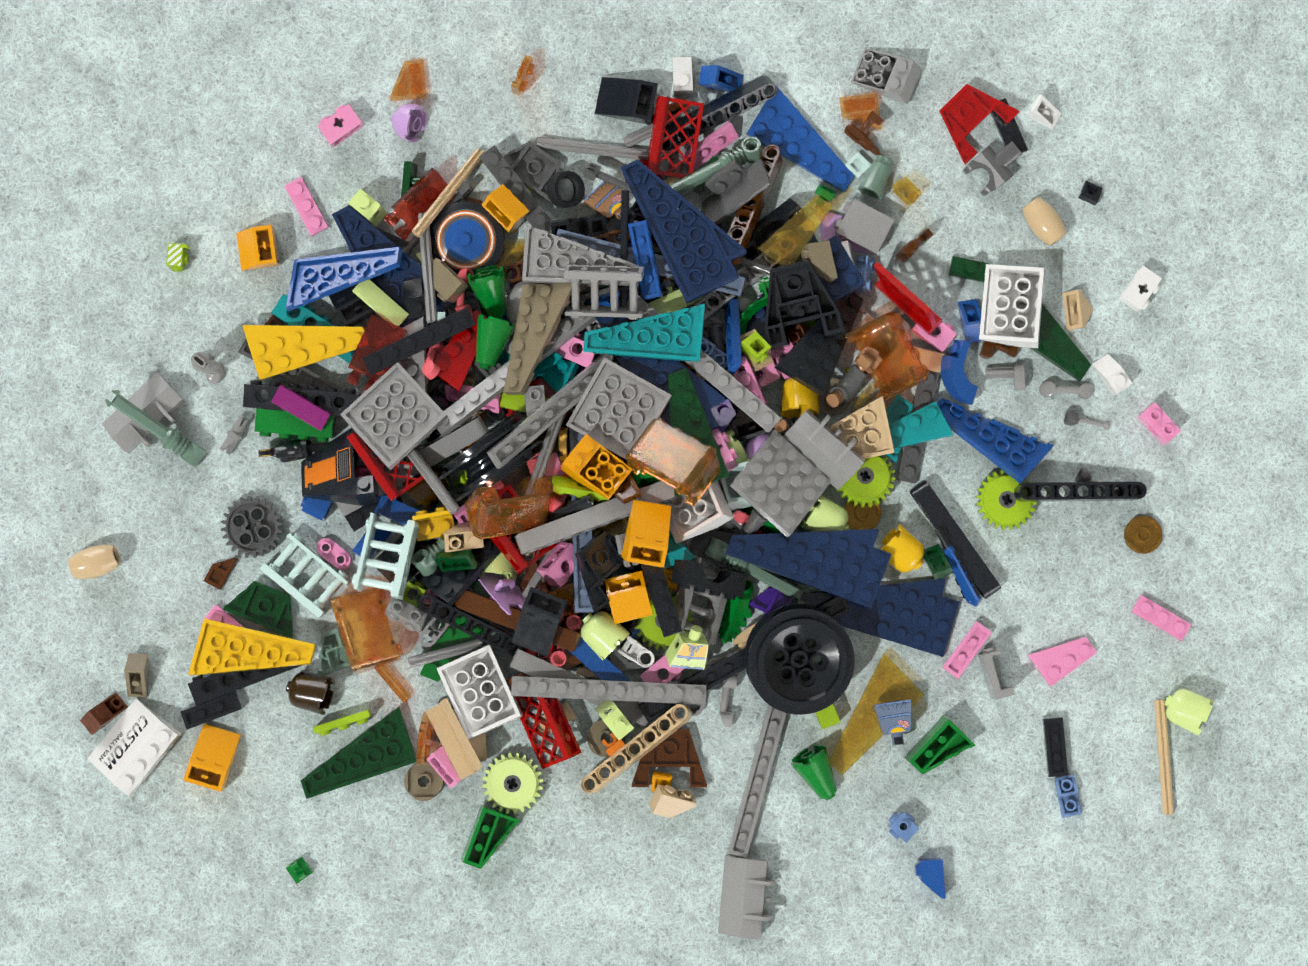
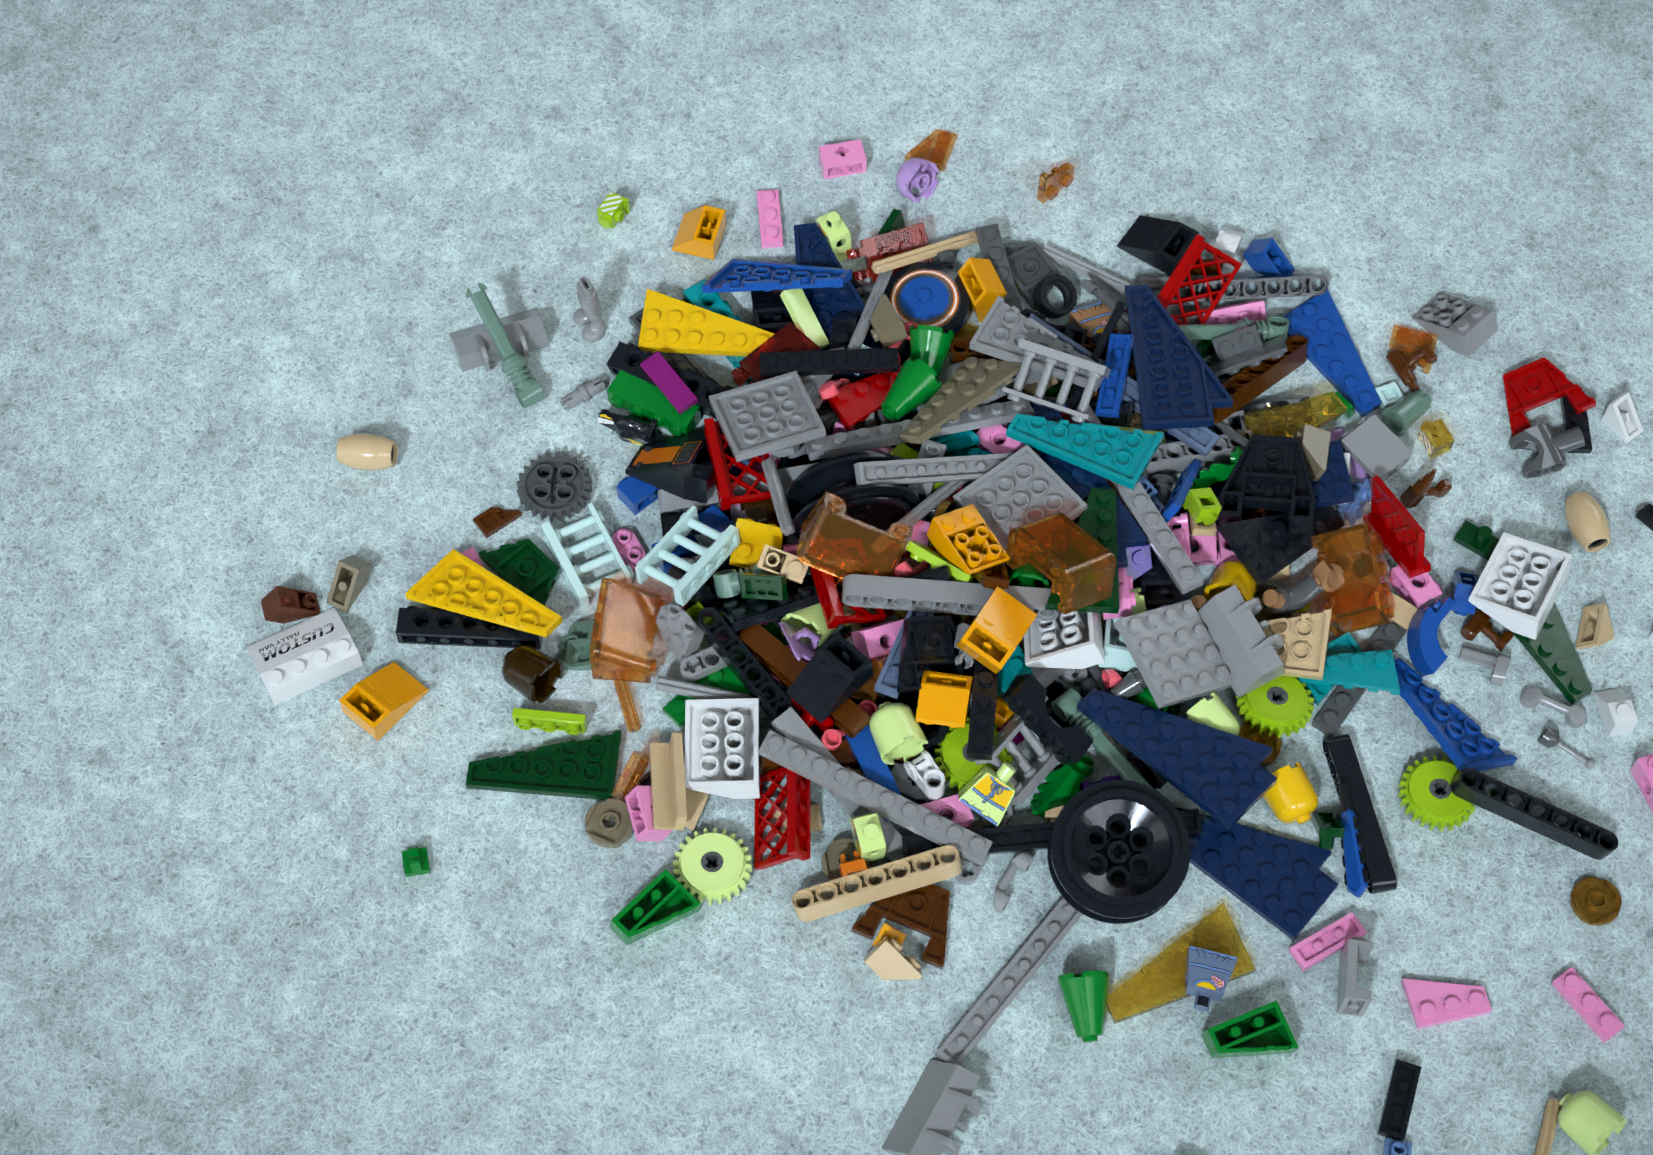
camera: 30 degrees right, 25 degrees down
black plate [180,691,242,730] -> none
lime brick [815,704,841,729] -> none
medium blue brick [888,811,919,843] -> none

